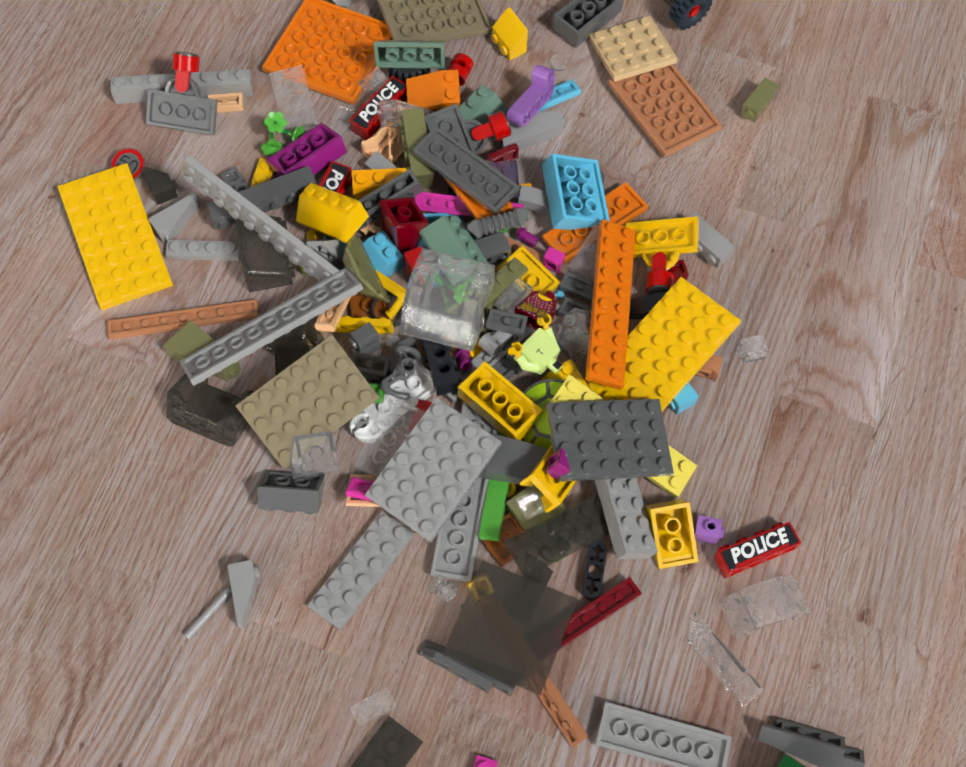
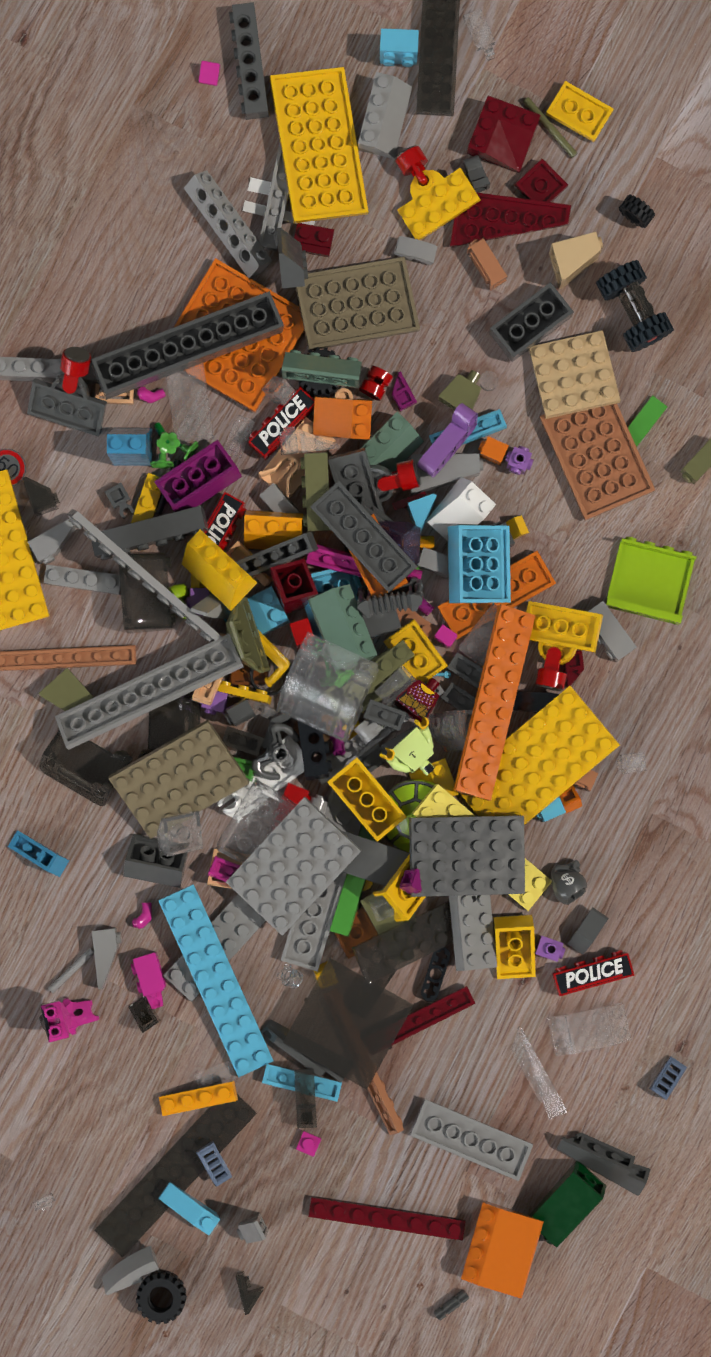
camera: 10 degrees right, 20 degrees up
yellow slope [491,7,528,61] -> none
none -> dark azure slope [8,830,70,877]
none -> dark pink hips [39,997,100,1043]
none -> dark grey brick [91,291,284,400]
none -> dark azure slope [107,427,152,466]
none -> clear smoke slope [128,996,161,1033]
none -> dark pink hinge [131,952,166,1009]
none -> dark pink arm [132,903,152,929]
none -> dark pink arm [137,387,166,403]
none -> medium azure plate [158,884,274,1078]
none -> light orange plate [159,1081,238,1116]
none -> medium lavender brick [199,691,229,715]
none -> medium azure plate [262,1064,342,1102]
none -> clear smoke slope [294,1069,317,1129]
none -> magenta tile [391,371,417,412]
none -> medium azure slope [407,494,437,535]
none -> white slope [426,477,496,542]
none -> olive torso [438,370,481,411]
none -> orange brick [478,436,509,466]
none -> medium lavender brick [505,446,534,475]
none -> yellow slope [506,515,529,540]
none -> dark grey piece [551,860,587,905]
none -> orange slope [559,785,582,814]
none -> dark grey slope [567,907,609,955]
none -> lime panel [605,537,697,625]
none -> bright green tile [628,395,667,447]
none -> sand blue slope [649,1056,687,1100]

